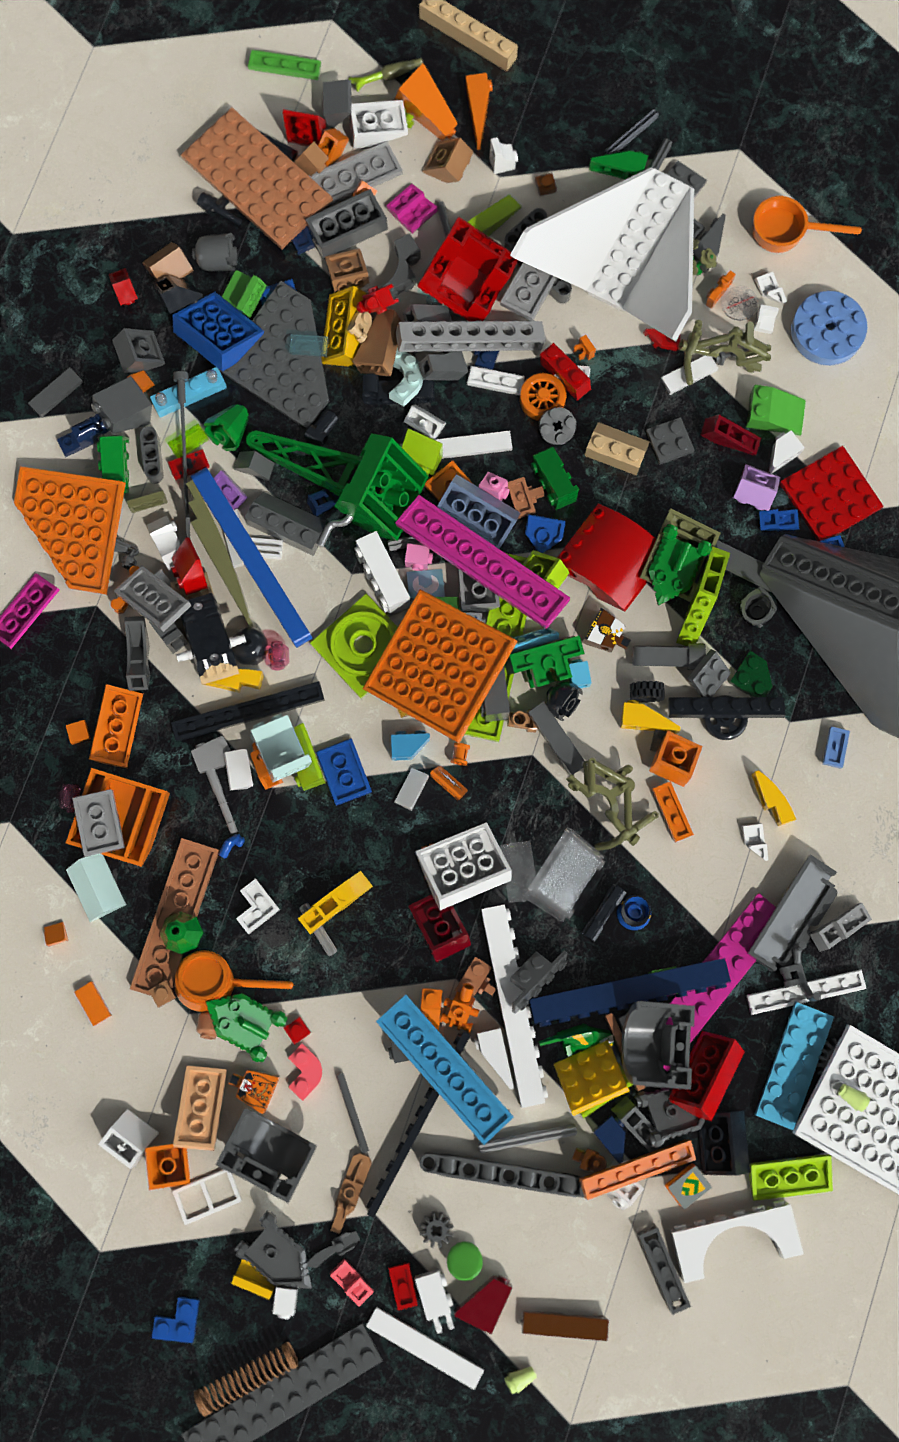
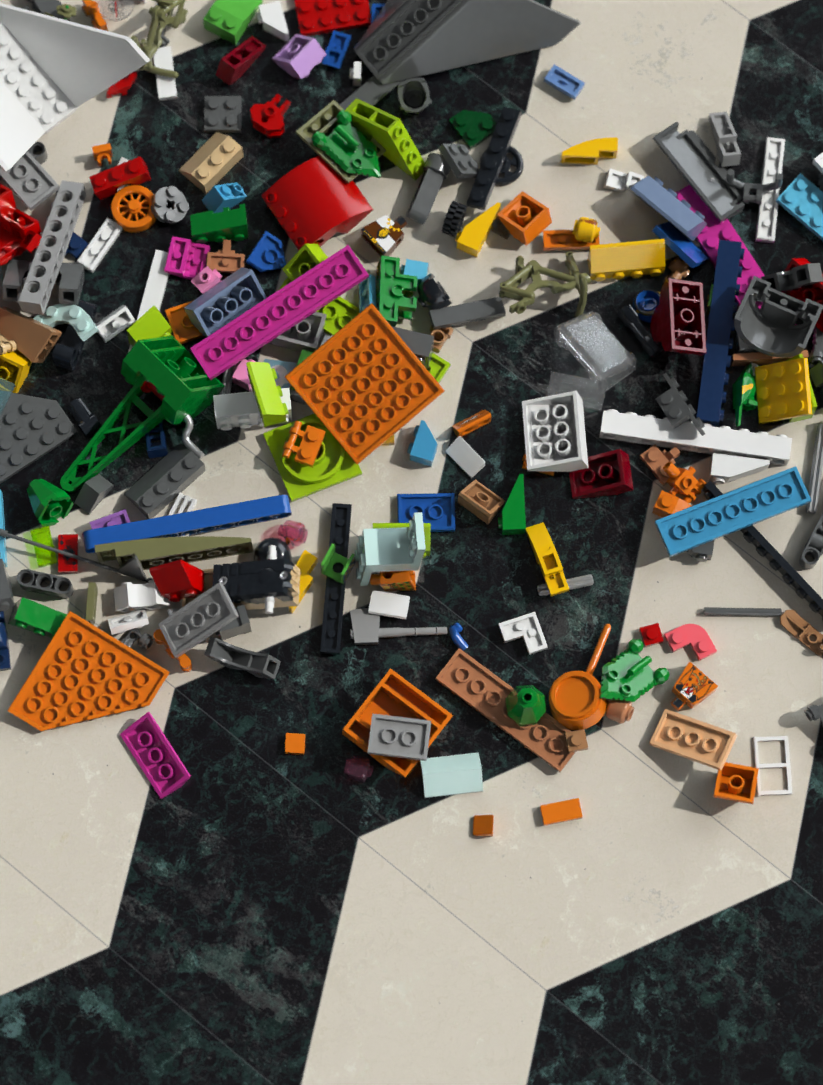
camera: 70 degrees left, 5 degrees down
orange slope [89,684,143,768] -> none
white slope [98,1109,159,1169] -> none
dark grey piece [215,1109,317,1203] -> none
orange bush [450,742,470,766] -> none
none -> red plate [19,230,42,253]
none -> white plate [108,608,149,635]
none -> dark pink slope [164,236,210,280]
none -> dark azure slope [202,182,247,213]
none -> lime slope [246,362,289,427]
none -> red hinge [250,94,291,138]
none -> orange plate [282,421,326,468]
none -> bright green piece [321,544,355,584]
none -> white plate [350,61,362,86]
none -> medium nougat slope [458,479,506,524]
none -> green slope [498,474,526,535]
none -> yellow head [572,217,601,243]
none -> yellow slope [587,239,665,281]
none -> sand blue slope [630,175,707,241]
none -> dark red brick [651,278,706,356]
none -> blue tile [652,222,709,268]
none -> medium nougat plate [663,257,690,283]
none -> dark grey arch [761,263,823,293]

